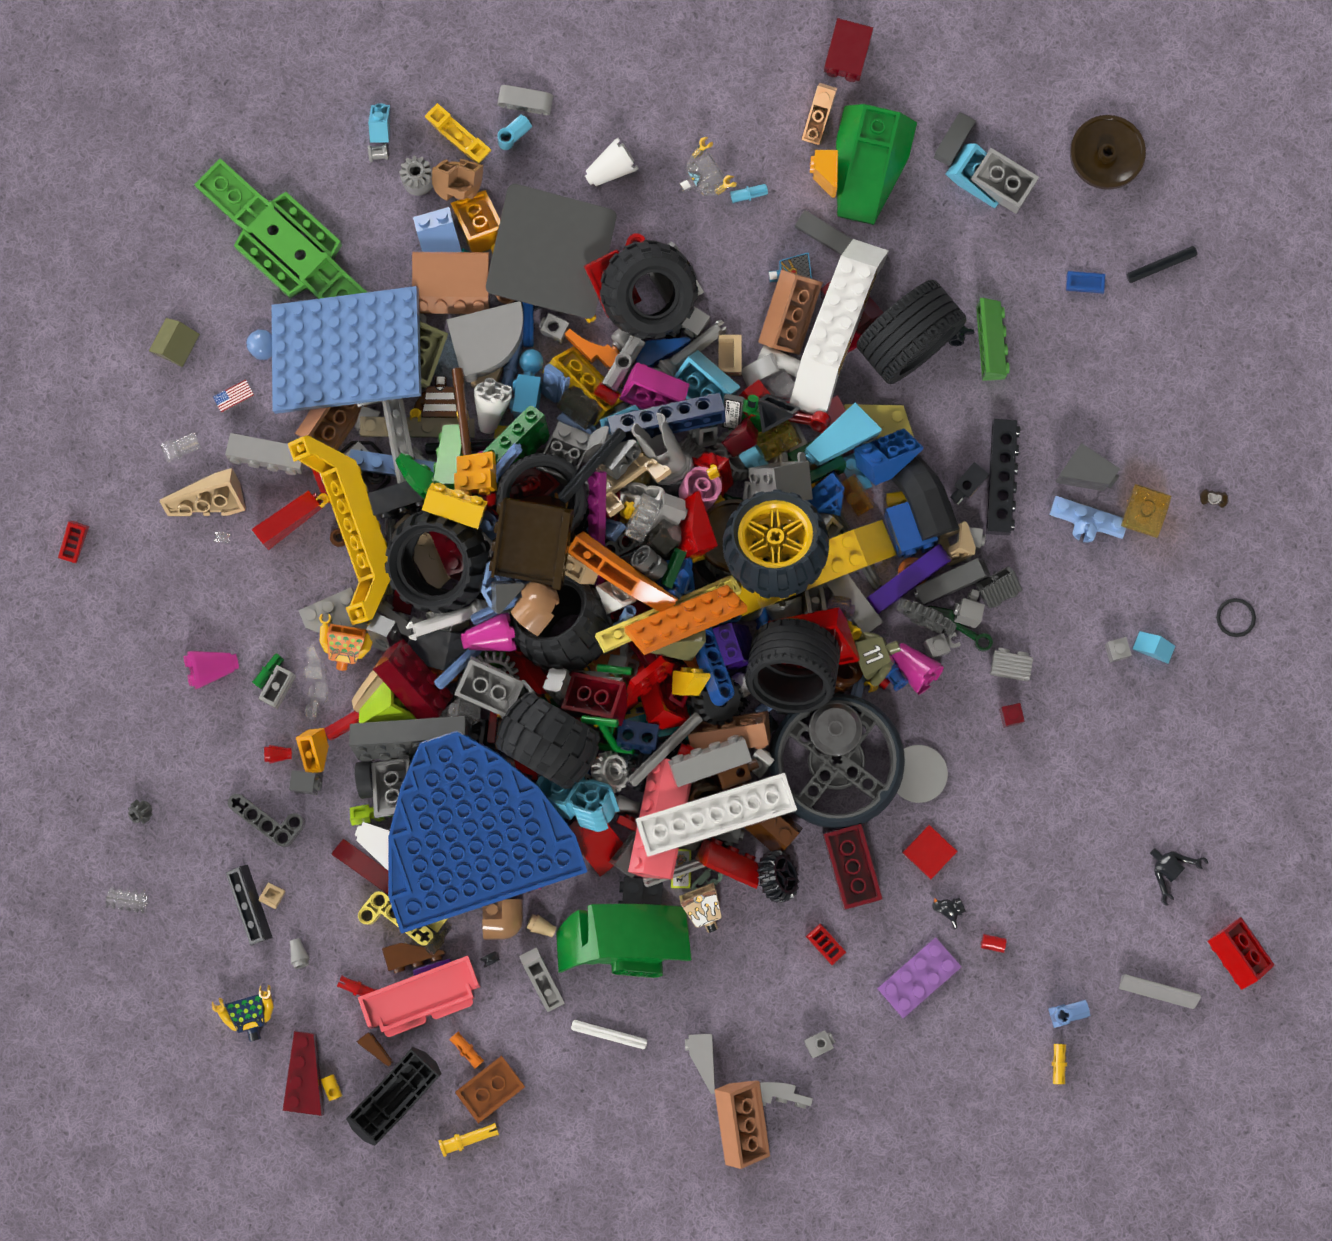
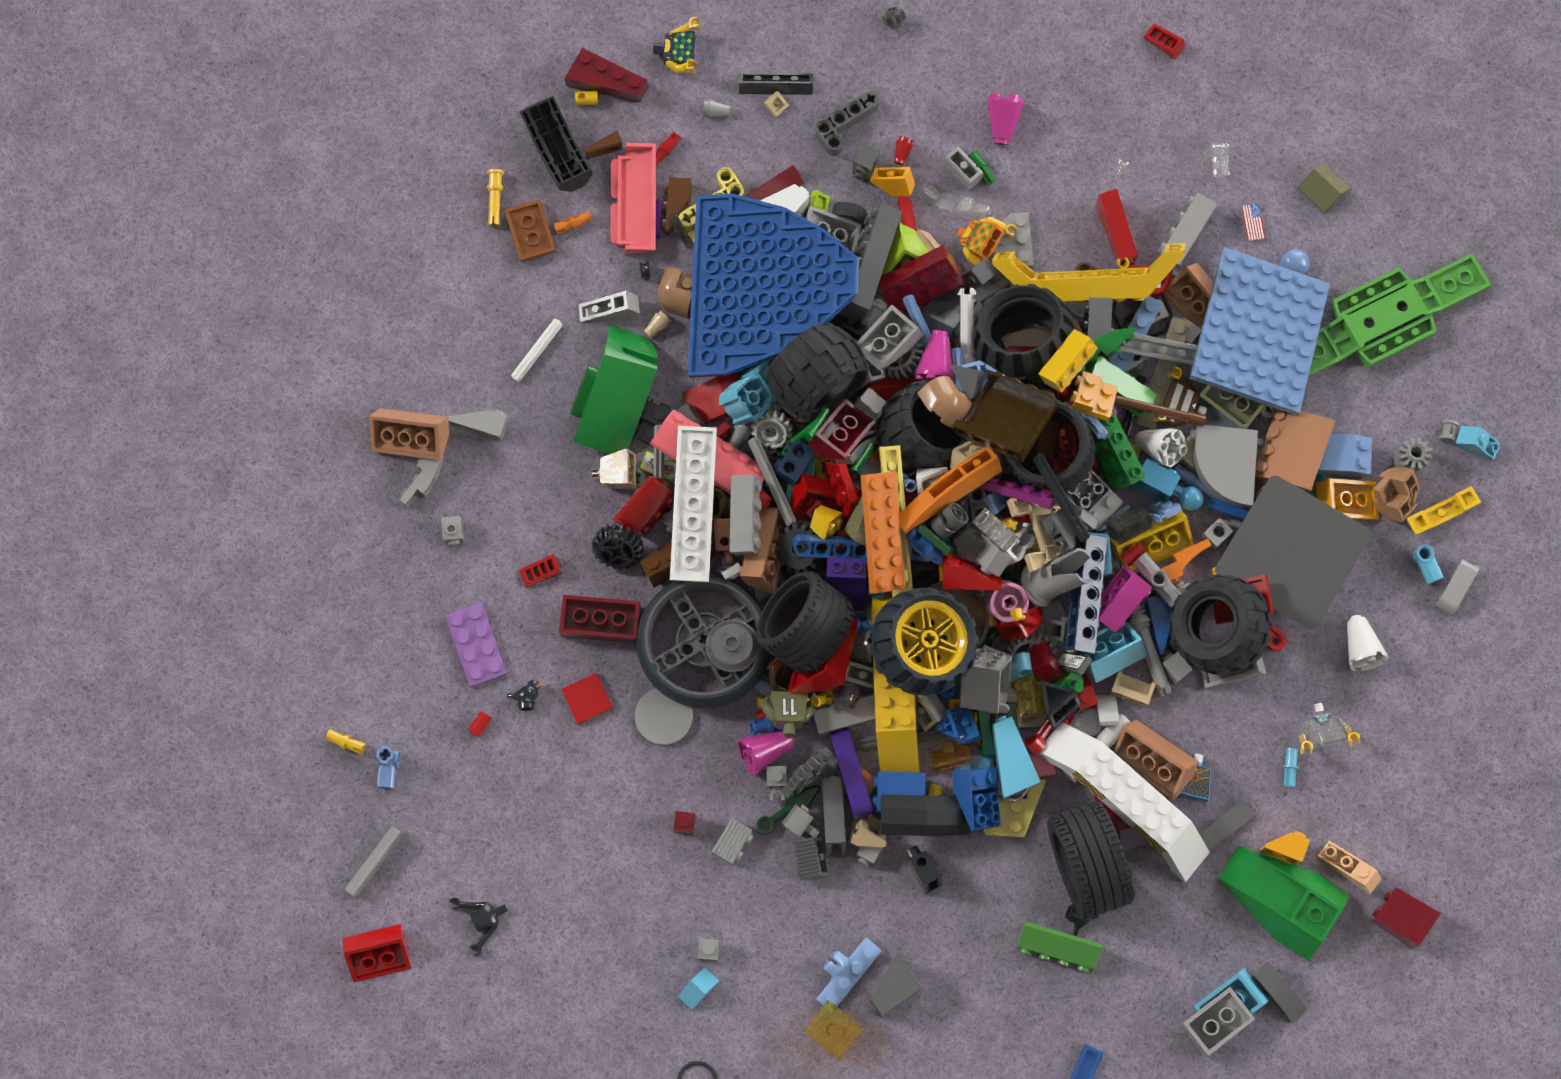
camera: 110 degrees right, 5 degrees down
tan wedge [160,468,246,516] -> none
black brick [986,419,1020,536] -> none

